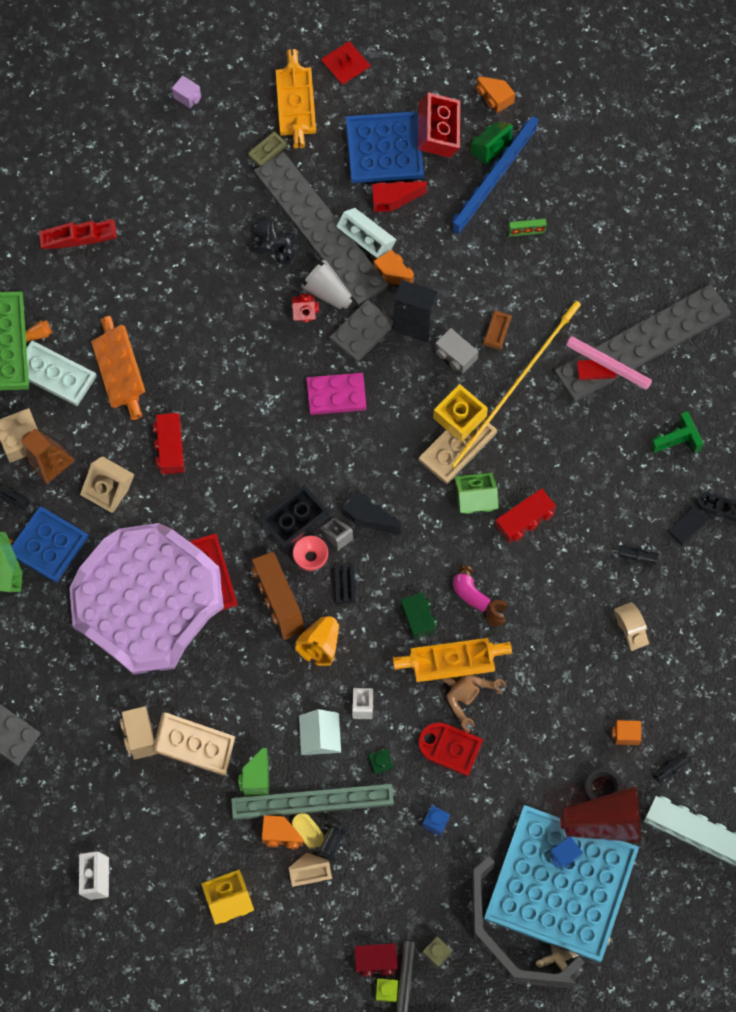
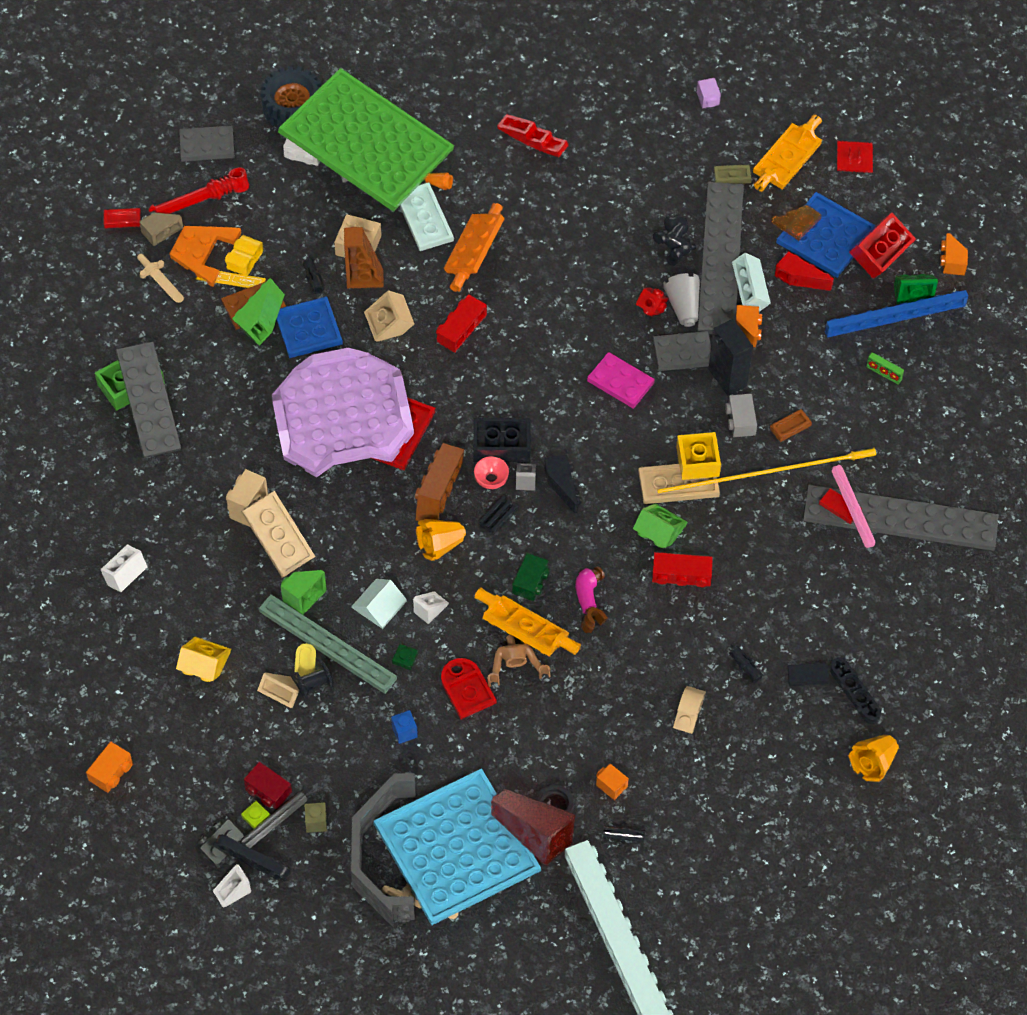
camera: 40 degrees right, 10 degrees down
orange slope [262,815,303,849] -> none
blue brick [549,836,583,871] -> none
green bracket [651,411,704,453] -> none
none -> clear orange wing [771,205,822,241]

